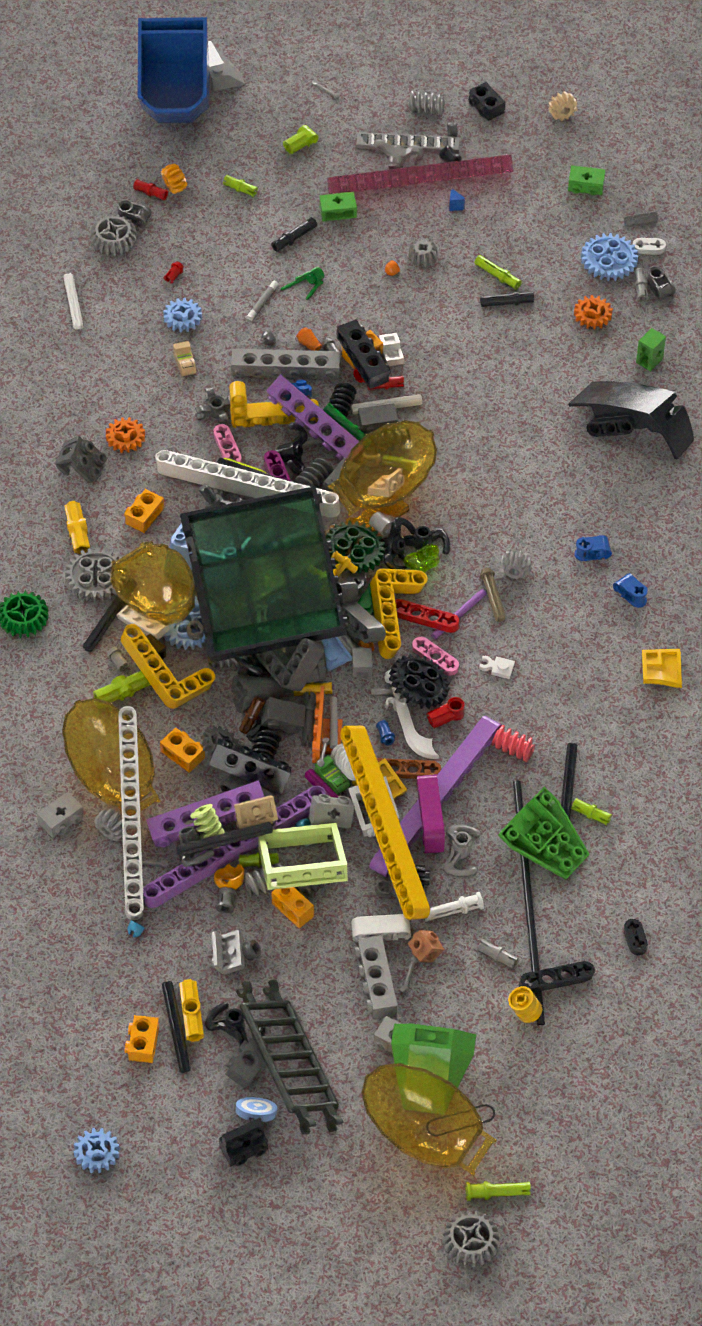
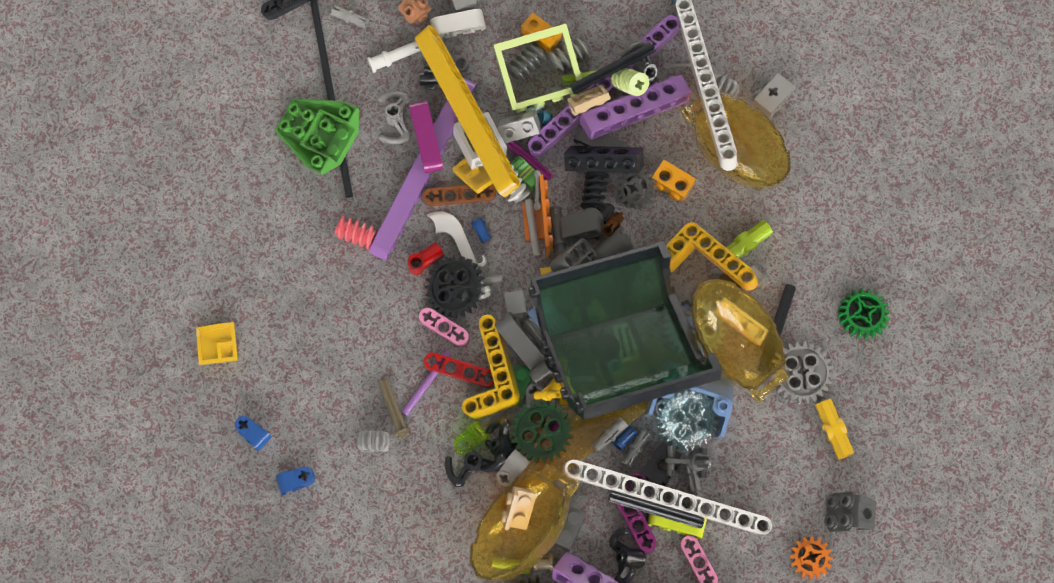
camera: 175 degrees right, 20 degrees up
light orange brick [124,489,165,533] -> none
light orange hair [214,864,244,890] -> none
flat silver bush [216,887,236,913] -> none
dark grey piece [294,458,334,488] -> none
white plate [479,656,515,679] -> none
black axle [561,743,578,820] -> none
lime pin [571,798,612,826] -> none
black beam [624,919,648,955] -> none

